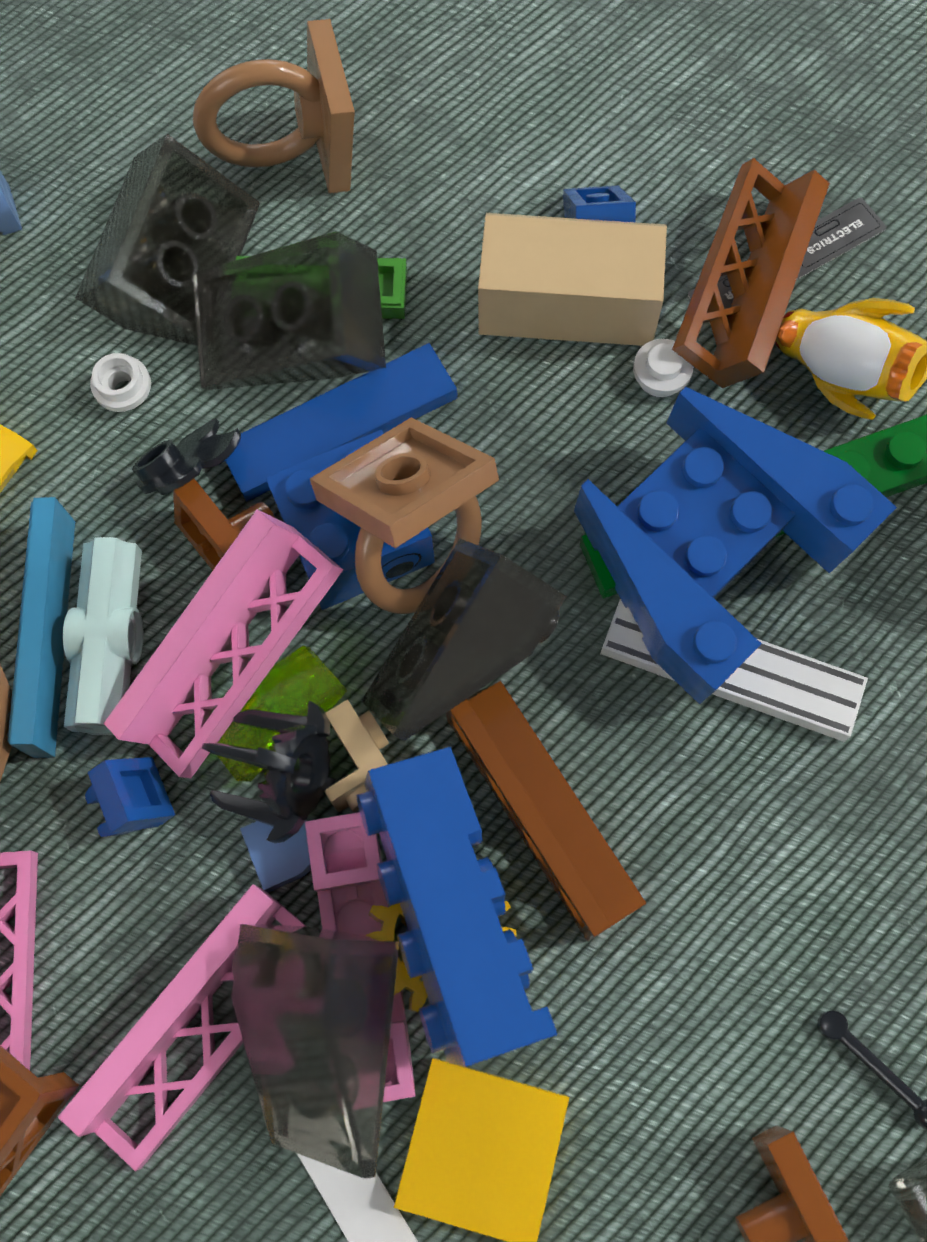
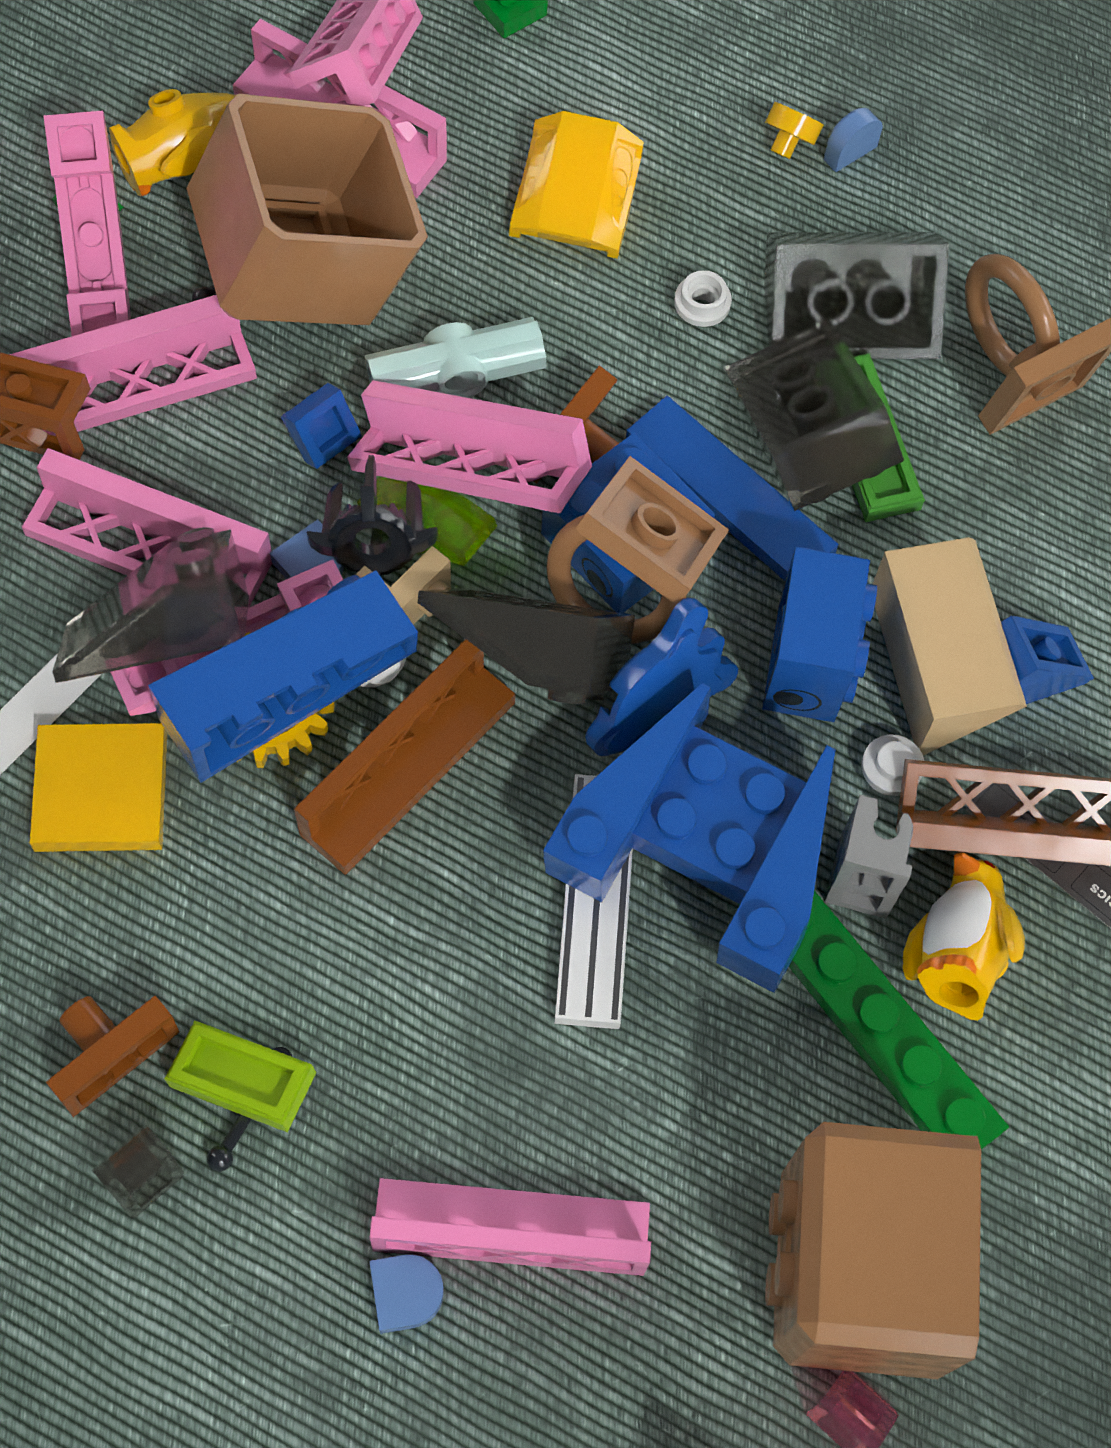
camera: 65 degrees right, 5 degrees down
dark azure tile [8,497,75,758] -> none
black plate [132,418,241,495] -> none
none -> lime tile [164,1020,316,1133]
none -> blue tile [585,598,739,756]
none -> blue brick [762,547,877,722]
none -> light grey hinge [825,795,913,919]

